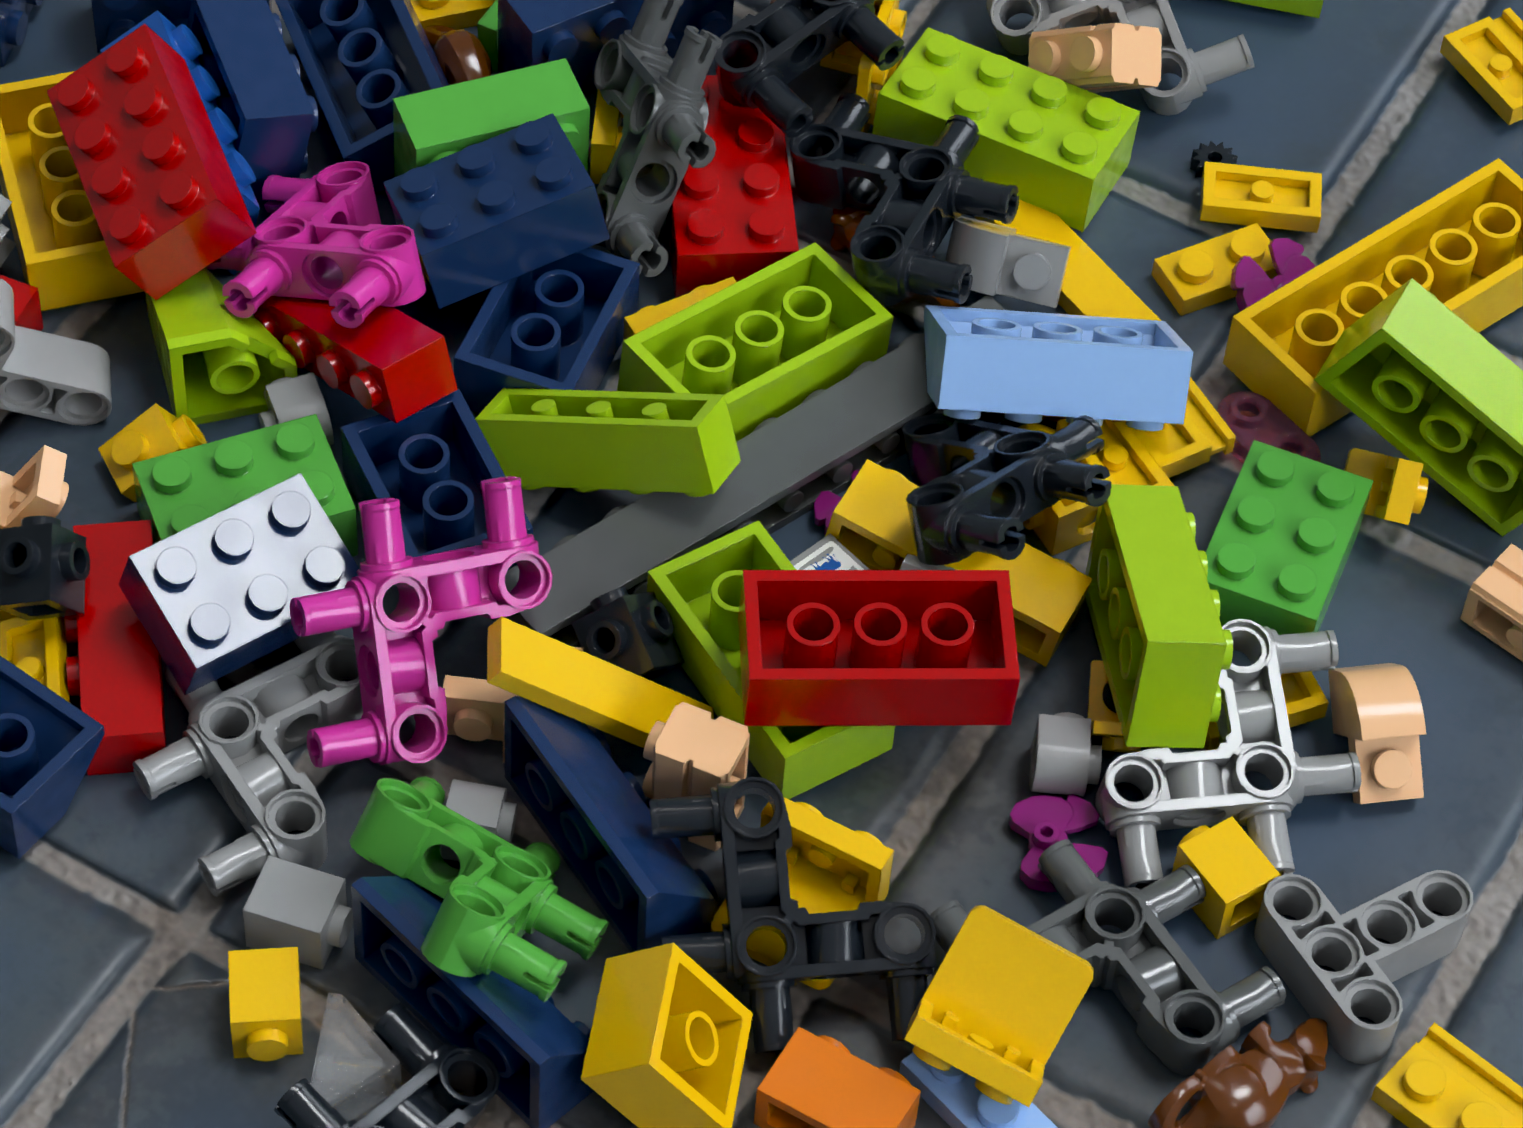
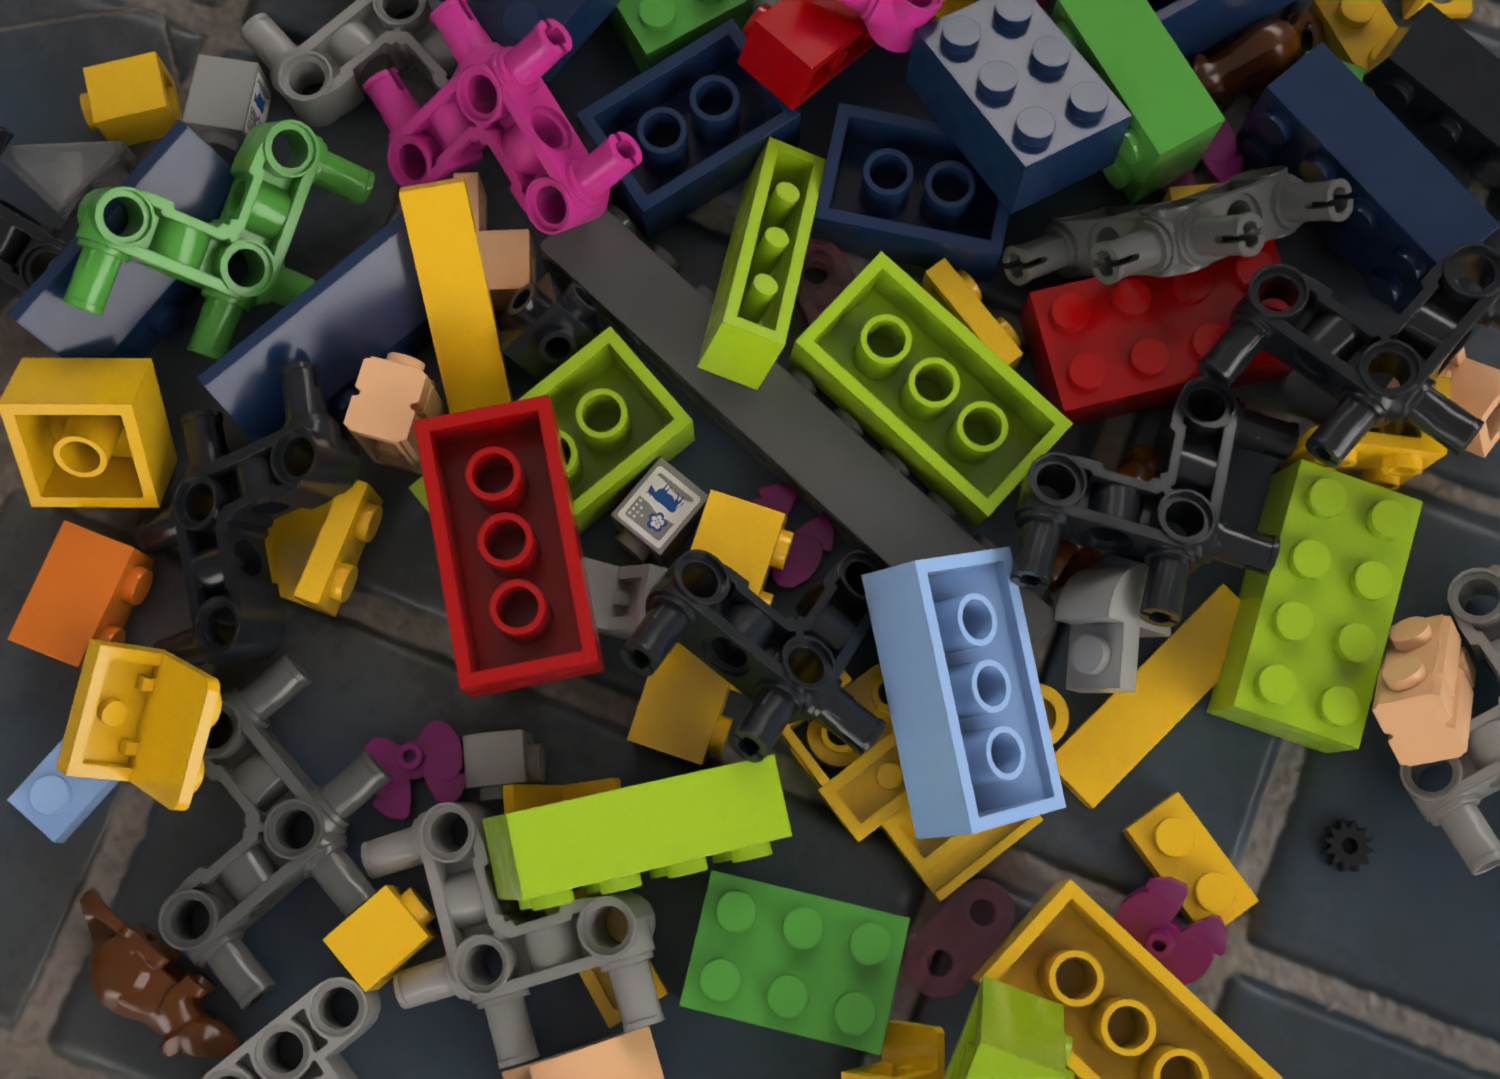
camera: 85 degrees right, 25 degrees up
light grey plate [441,779,518,862] -> none
yellow plate [1200,161,1322,233] -> none

